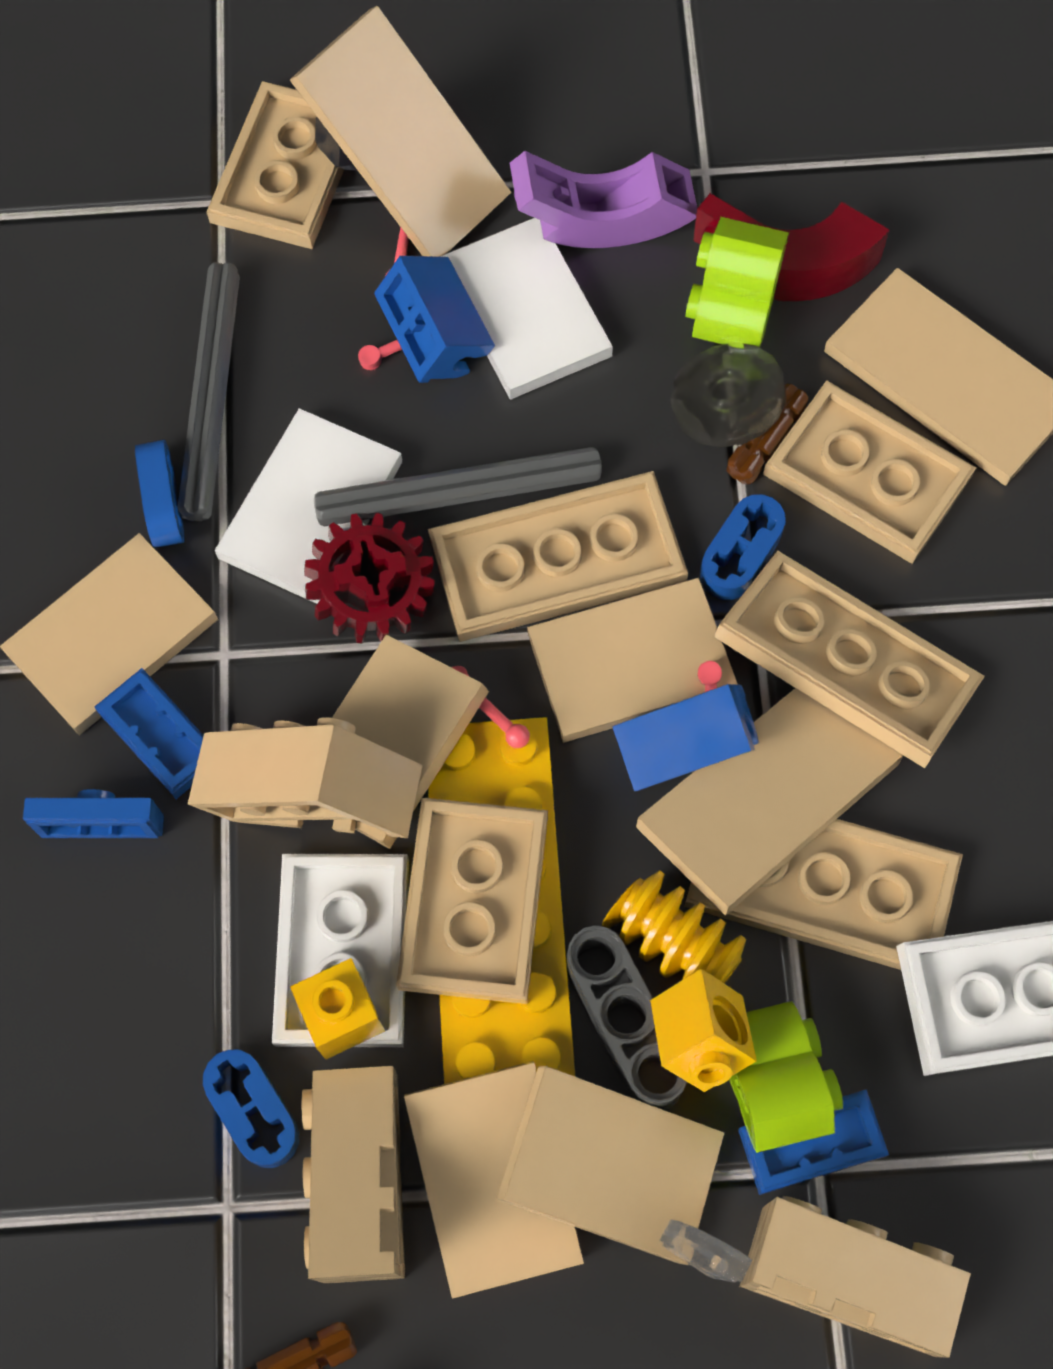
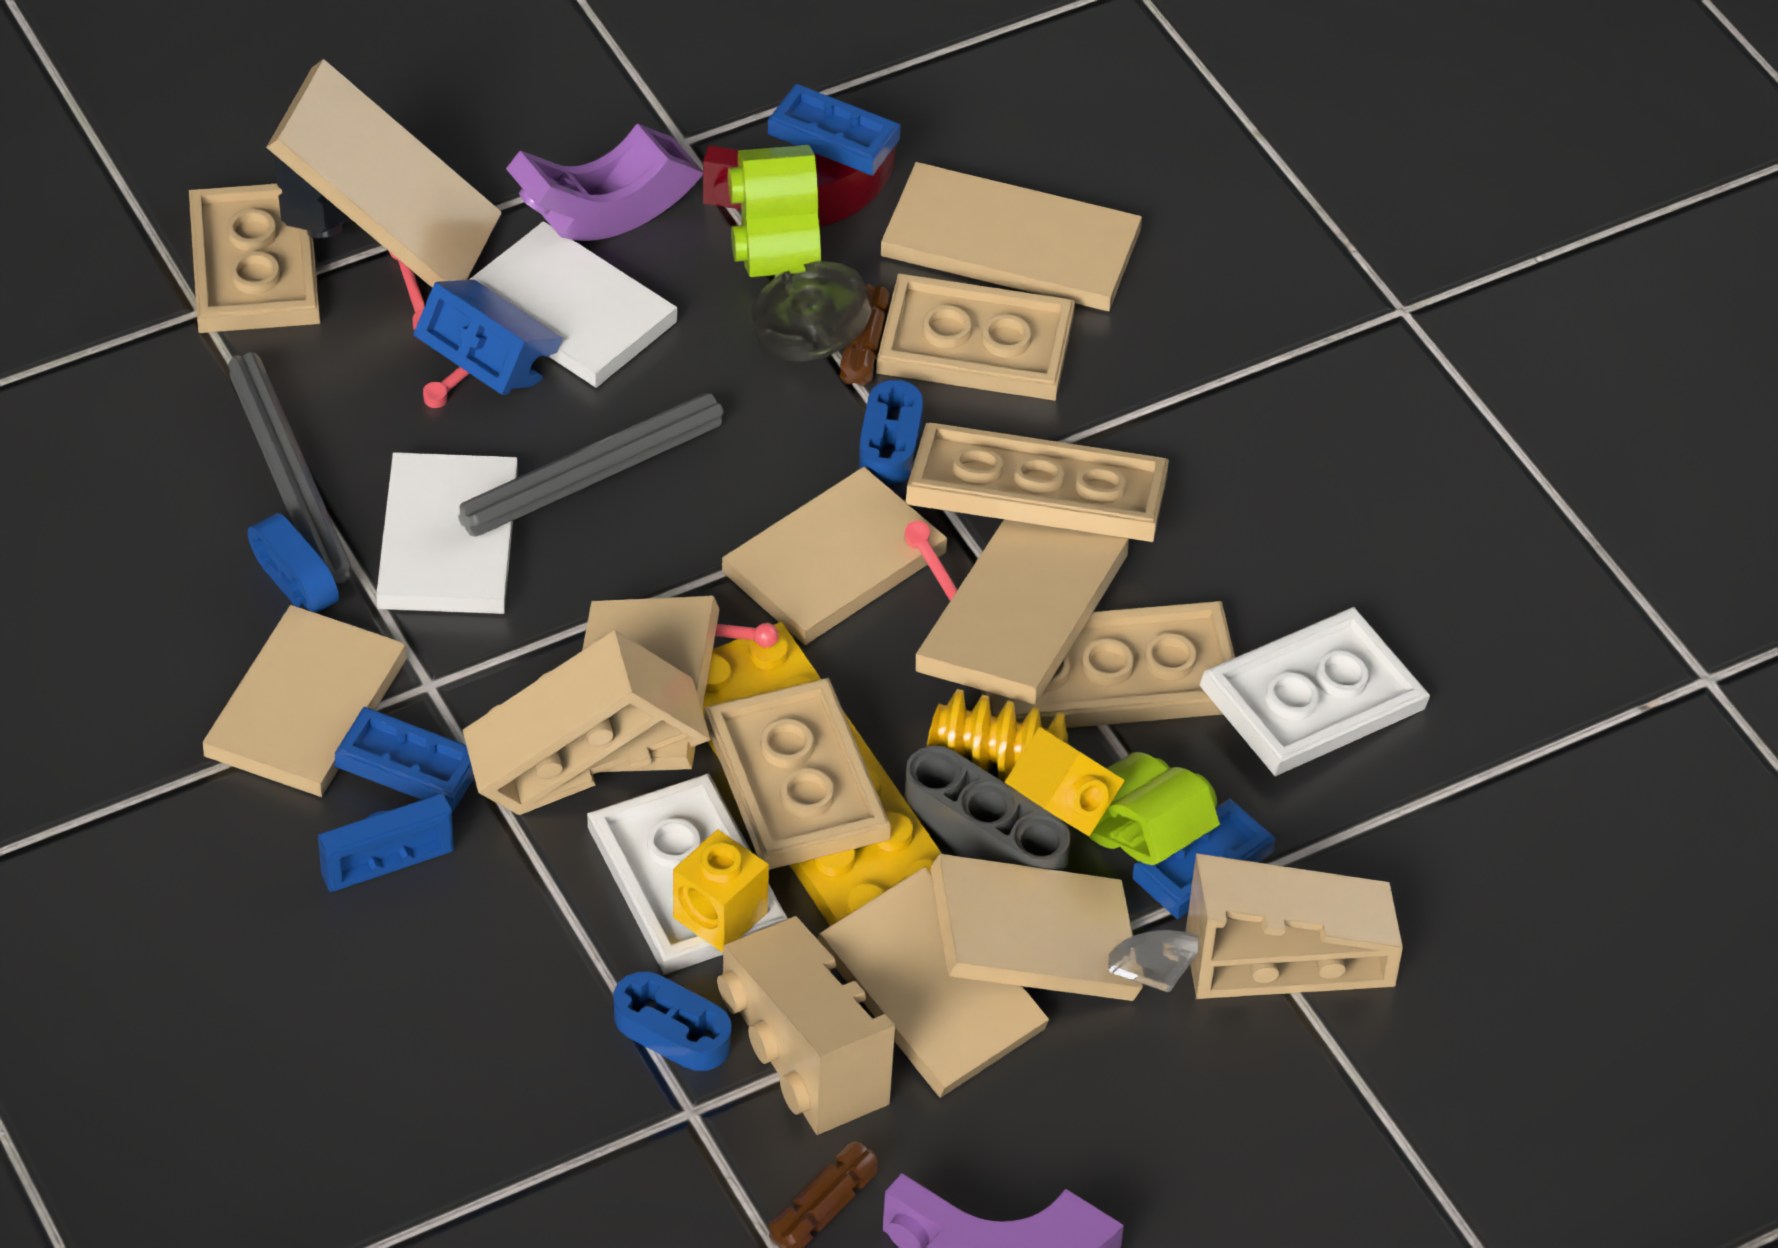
camera: 30 degrees left, 20 degrees down
dark red gear [304,513,435,644] -> none
tan tile [428,471,688,642] -> none
blue hinge [612,684,759,792] -> none
none -> blue plate [768,84,901,176]

